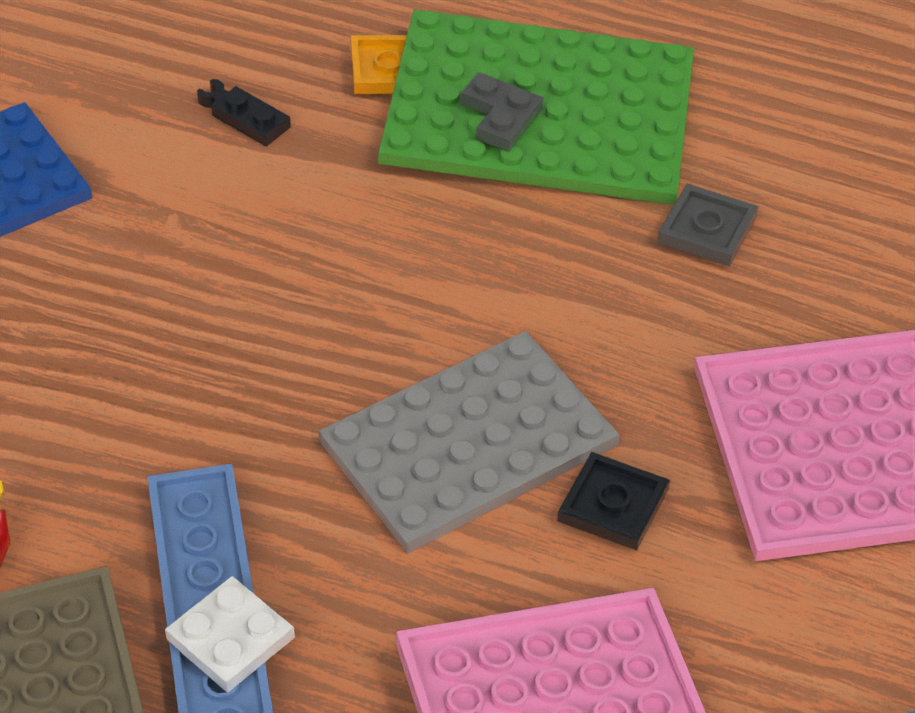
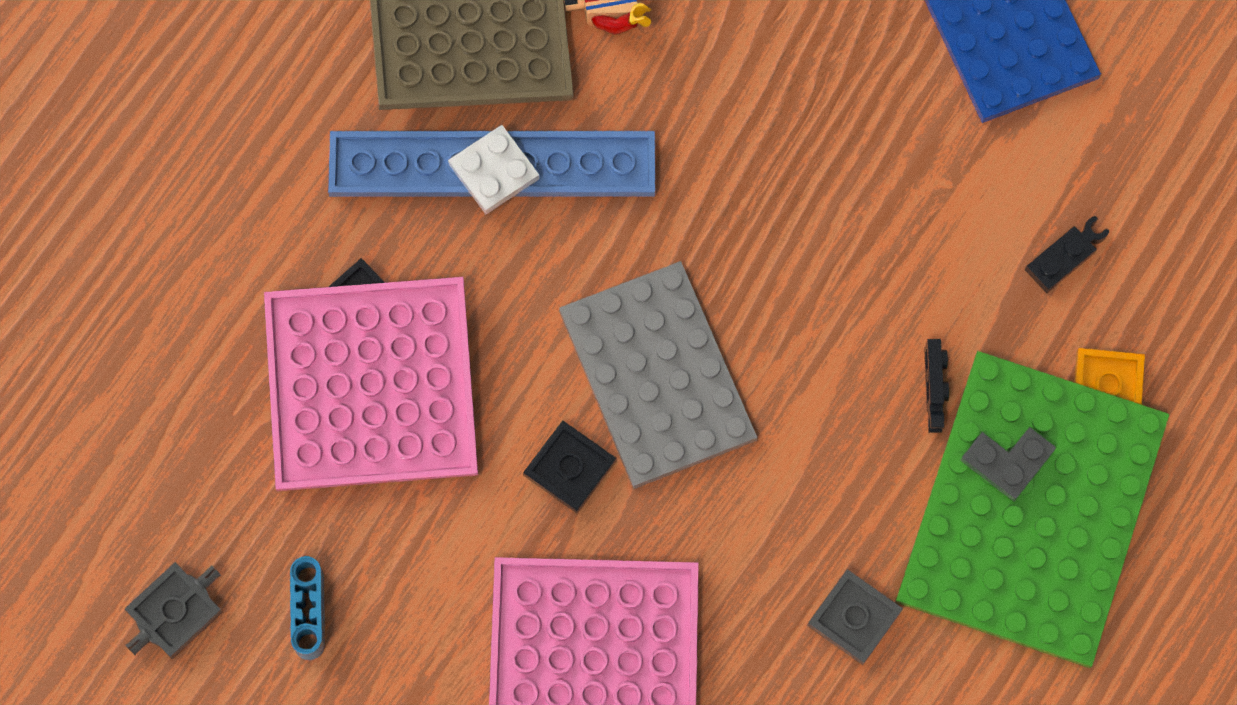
camera: 100 degrees right, 25 degrees up
none -> black plate [924,339,949,433]

